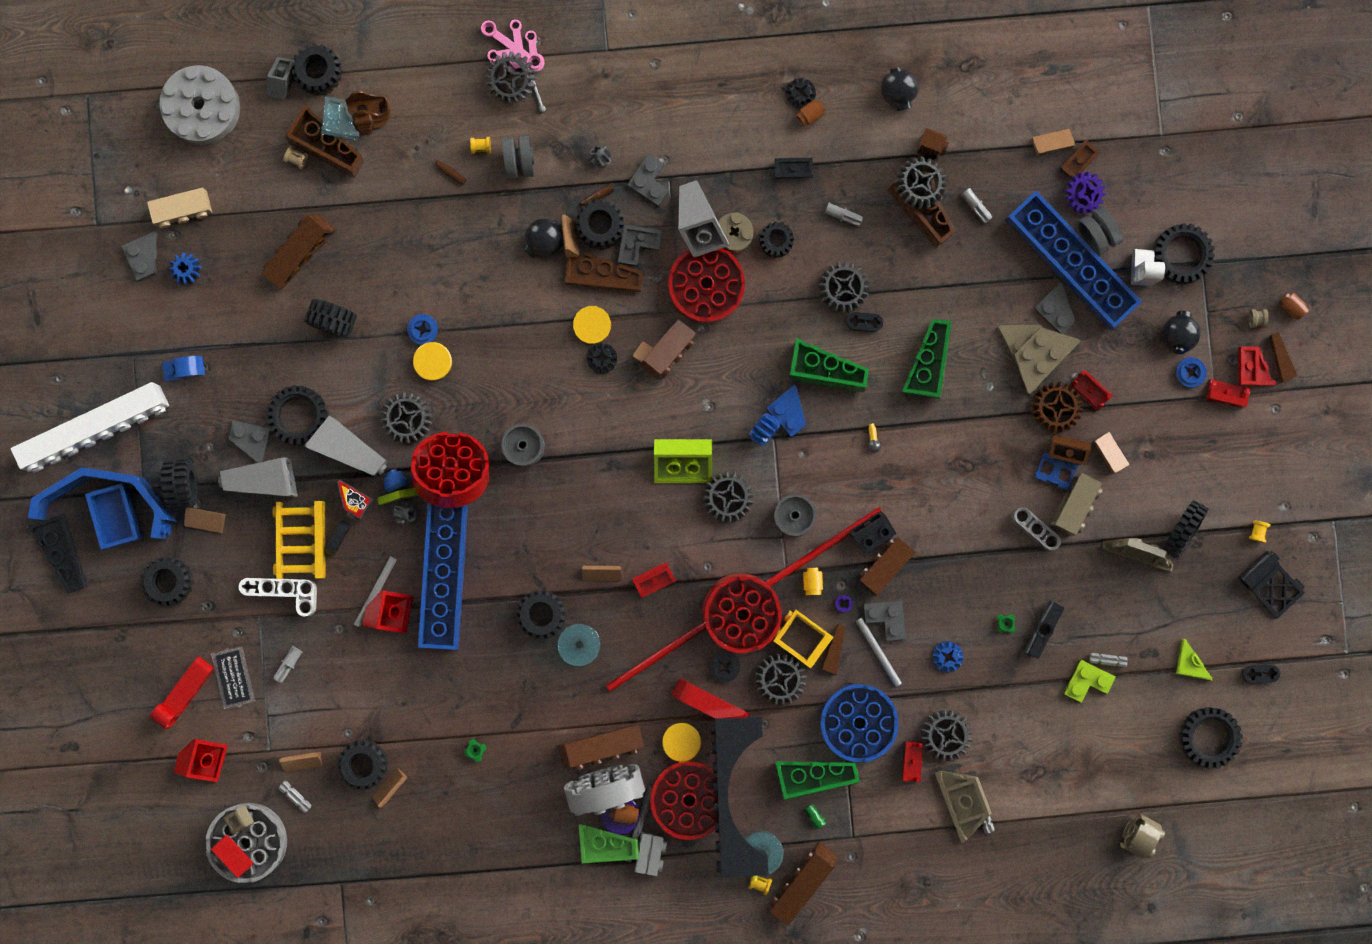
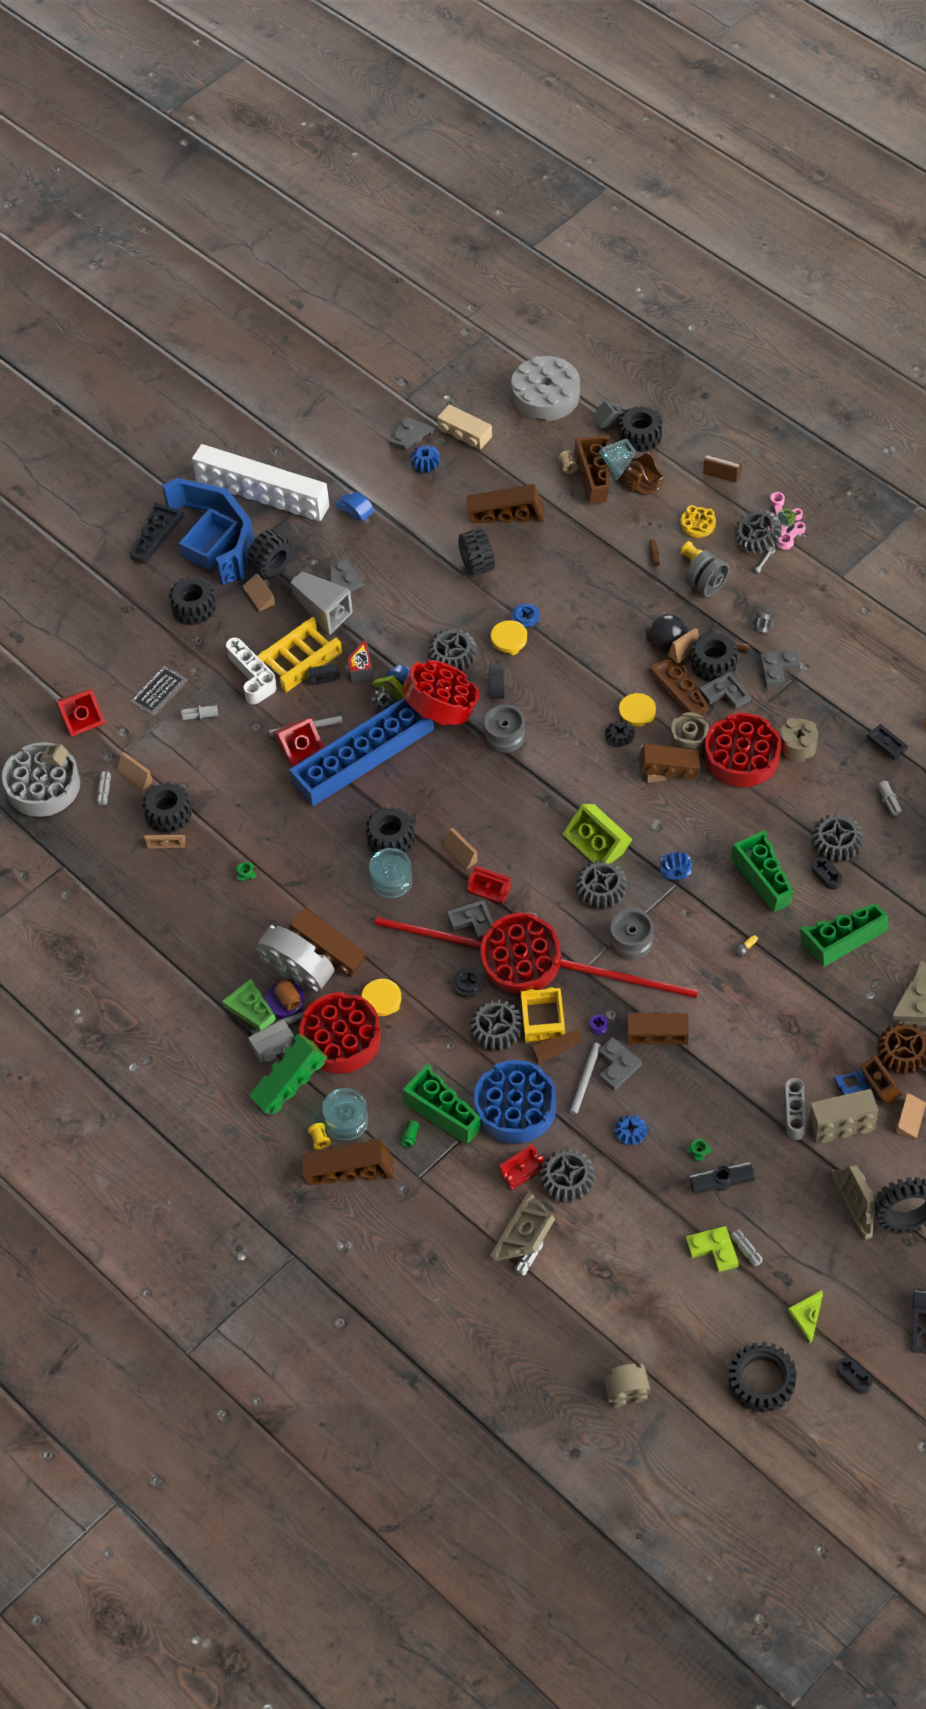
camera: 55 degrees right, 30 degrees down
red beam [149,657,215,729] -> none
red hinge [211,835,254,878] -> none
black tyre [266,385,328,446] -> none
light grey slope [305,416,388,476] -> none
red beam [671,678,749,719] -> none
light grey slope [678,180,729,257] -> none
black arch [711,717,769,877] -> none
black tyre [759,221,794,258] -> none
blue wing [766,384,806,437] -> none
yellow brick [803,568,823,595] -> none
black brick [849,511,897,555] -> none
none -> green wedge [249,1033,328,1116]
none -> dark grey plate [447,900,493,940]
none -> black tyre [489,664,505,699]
none -> dark tan brick [671,712,709,756]
none -> yellow tile [680,505,716,538]
none -> reddish brown brick [703,454,742,483]
none -> clear green tile [778,509,796,527]

